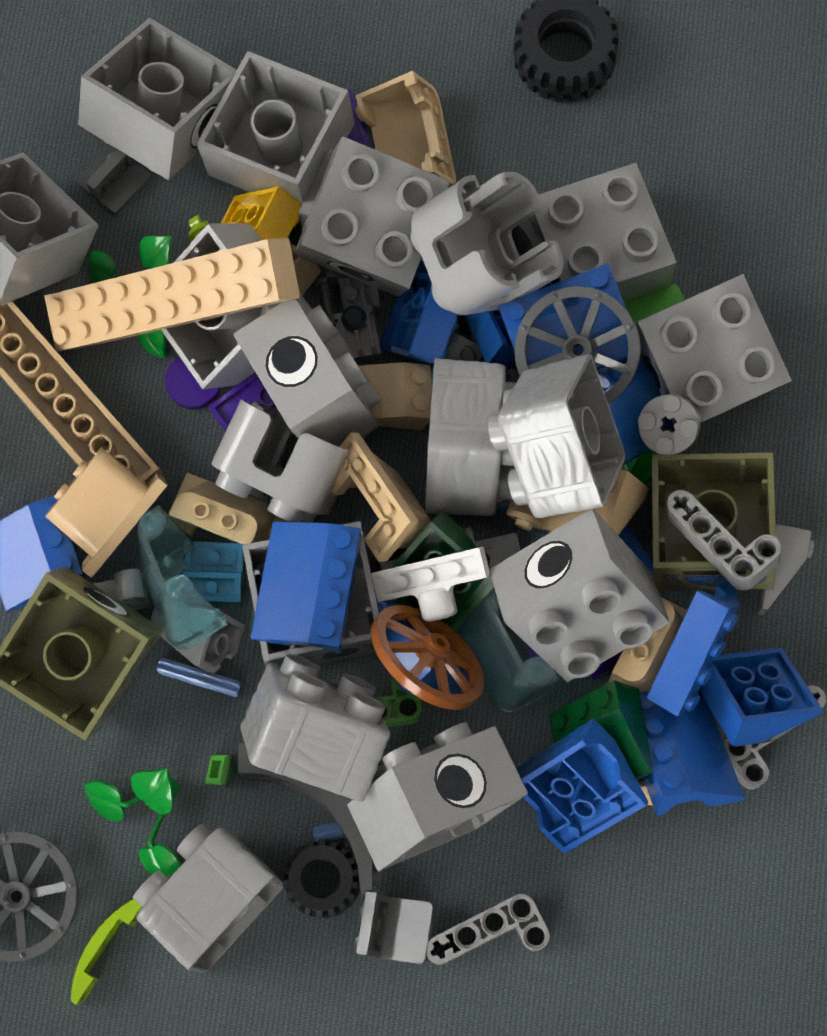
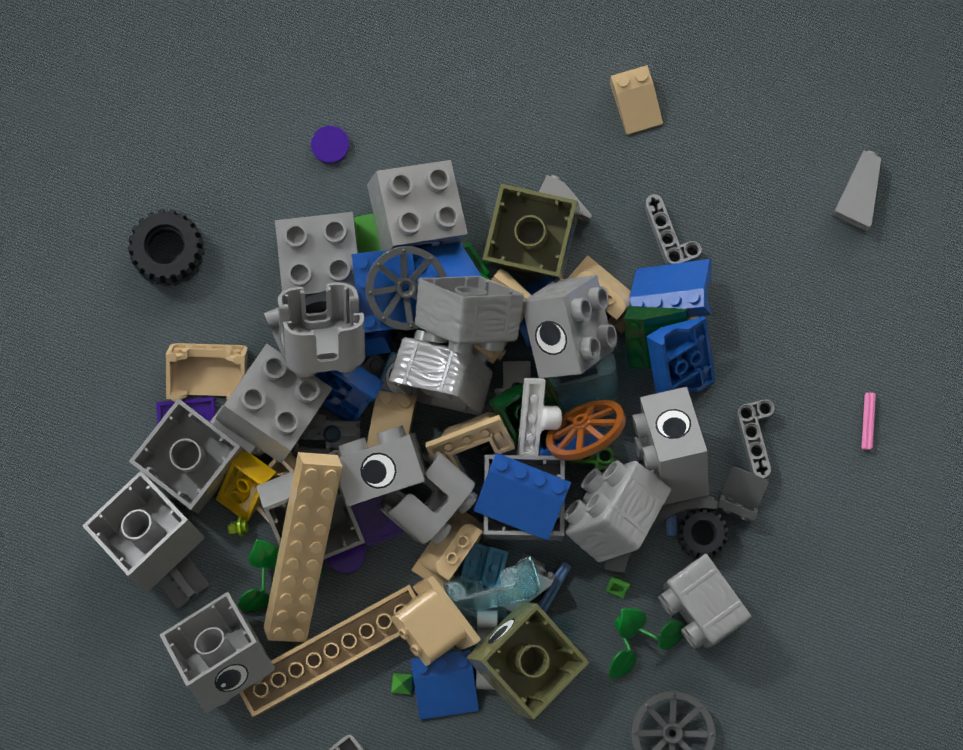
camera: 85 degrees left, 5 degrees up
lime slope [71,899,142,1005] -> none
light grey brick [638,394,701,455] -> none
piece [647,581,740,716] -> none
light grey beam [667,490,781,590] -> none
blue slope [699,648,823,747] -> none
none -> dark purple tile [311,125,349,164]
none -> bright green slope [391,673,413,695]

